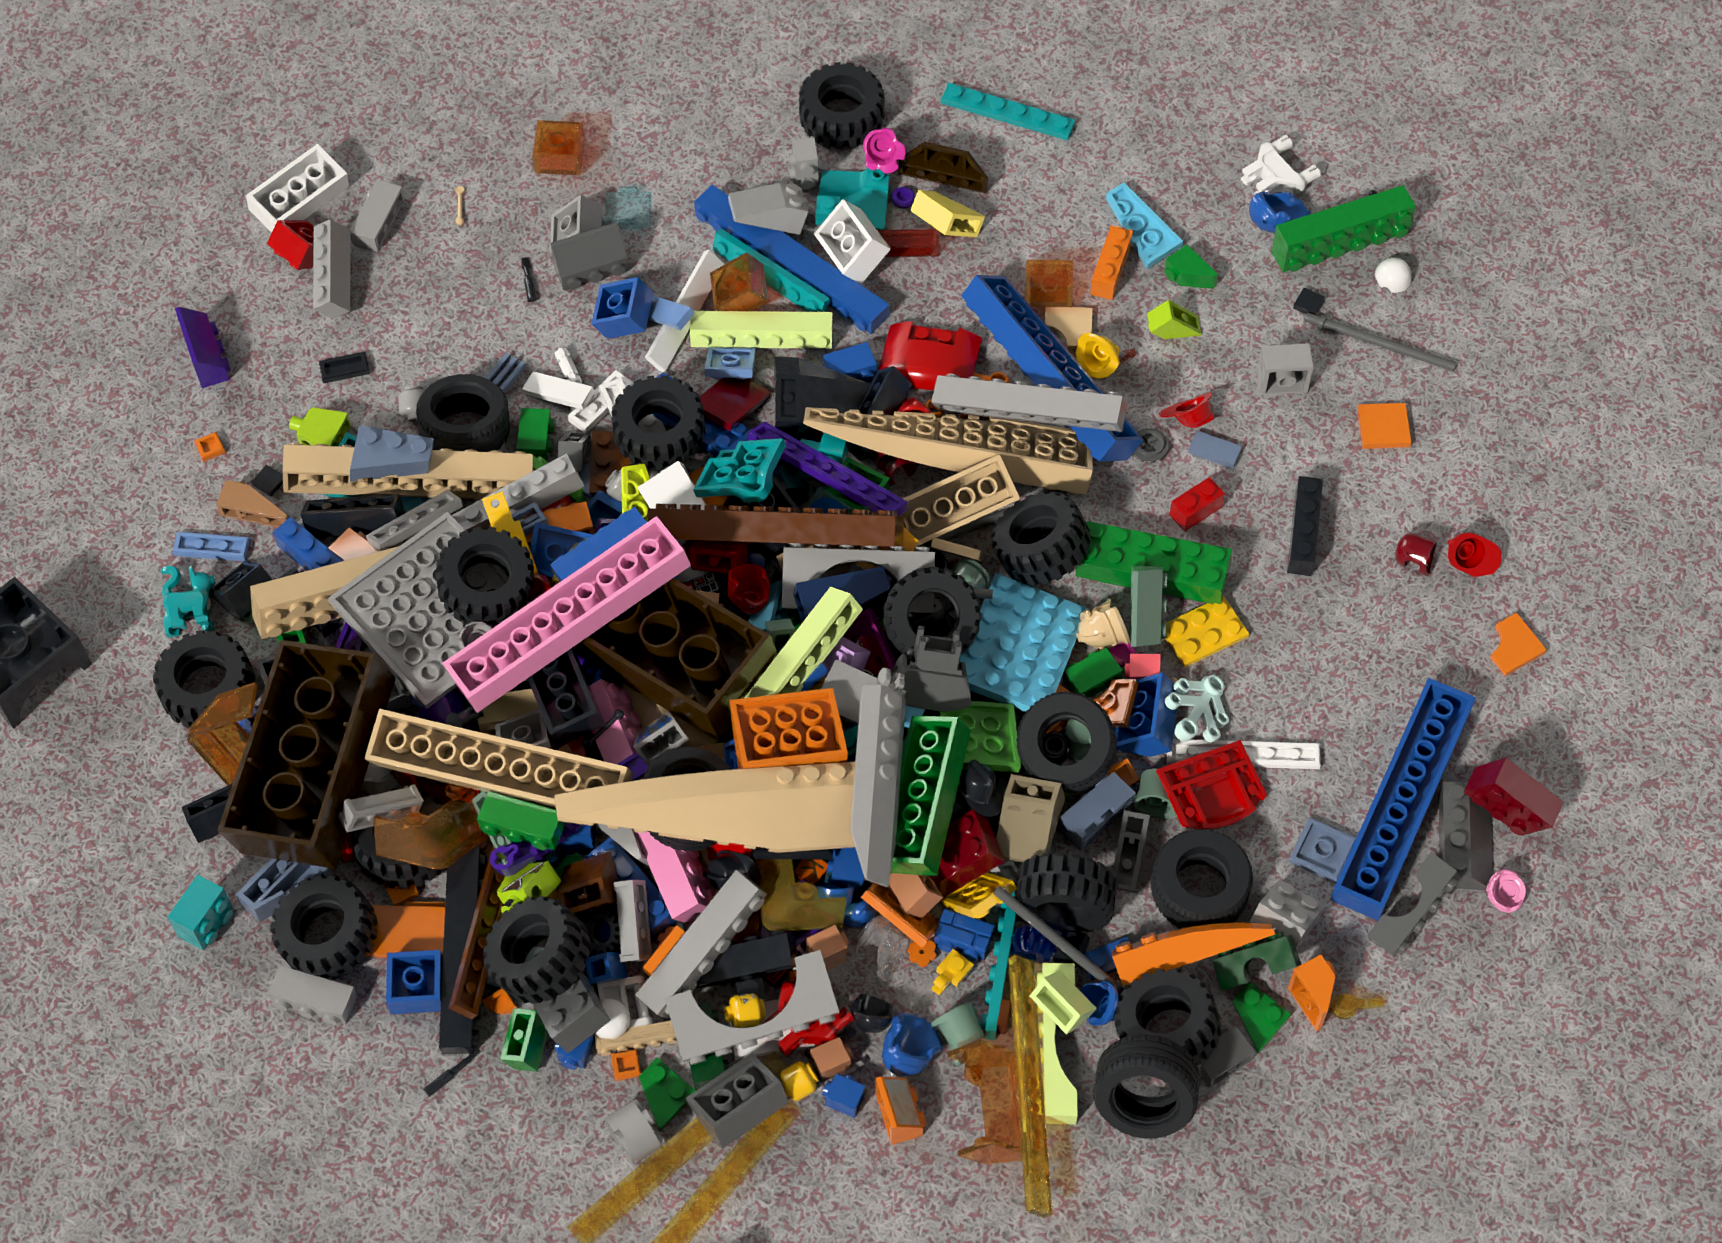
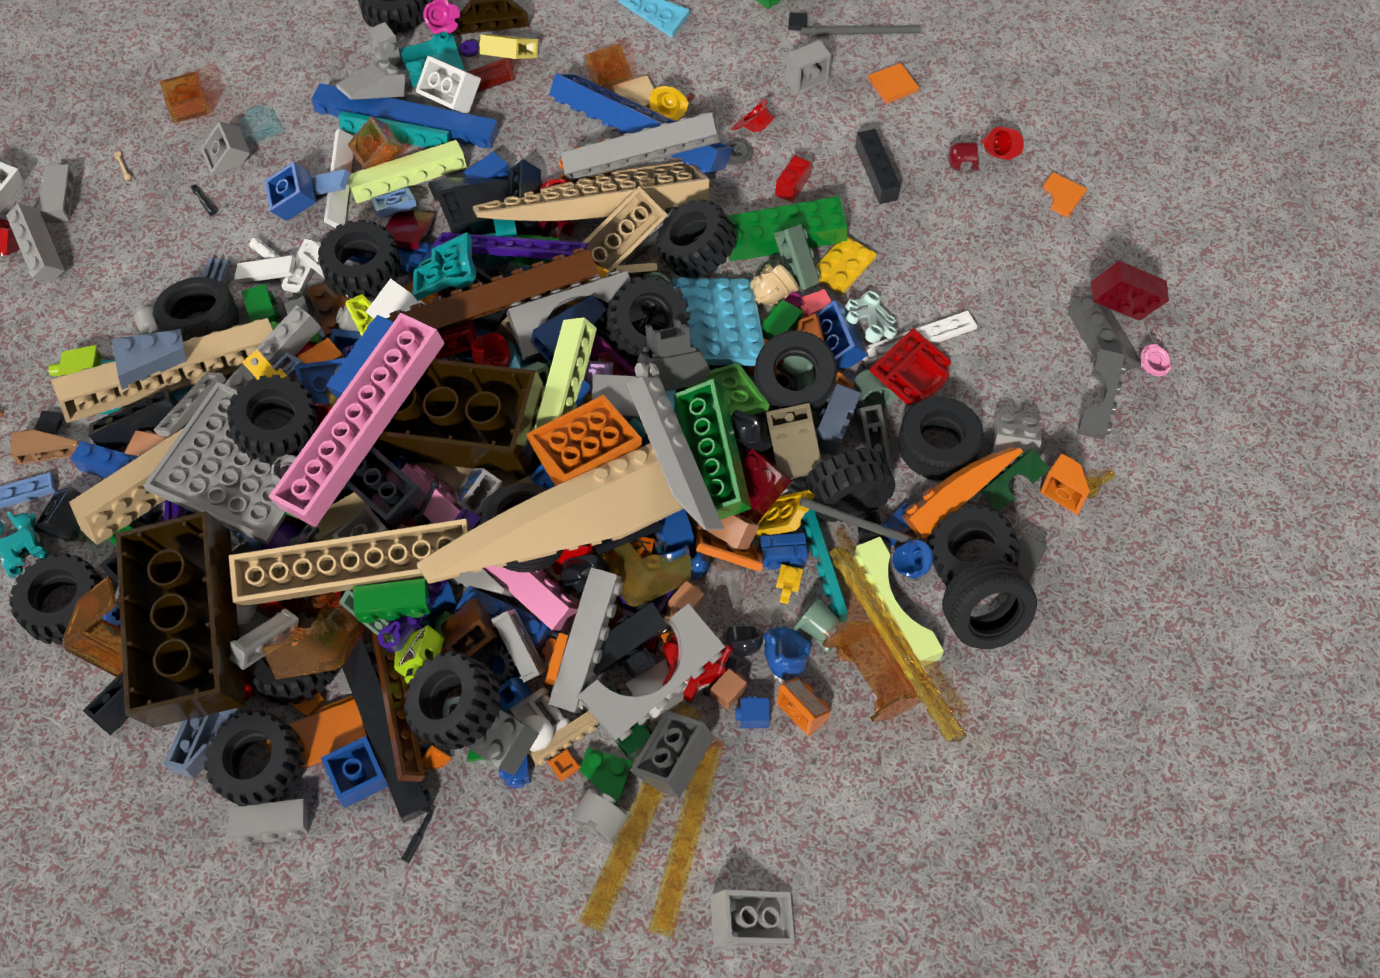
camera: 25 degrees left, 0 degrees up
teal brick [167,874,233,951] -> none
black tile [319,352,370,384] -> none
green brick [500,1008,548,1072] -> none
dark grey slope [550,222,629,290] -> none
yellow head [724,993,766,1028] -> none
yellow head [780,1061,819,1101] -> none
light grey hinge [817,1060,866,1092] -> none
red slope [878,321,982,390] -> none
orange plant [907,940,936,967] -> none
reddish brown tile [996,999,1012,1034] -> none
clear blue gear [1011,925,1056,964] -> none
yellowish green brick [1030,971,1097,1034] -> none
orange brick [1090,225,1133,300] -> none
lime slope [1147,300,1202,339] -> none
green slope [1164,245,1218,289] -> none
sand blue tile [1188,430,1242,469] -> none
green wing [1232,982,1291,1053] -> none
sand blue tile [1288,817,1356,883] -> none
blue brick [1330,678,1476,921] -> none

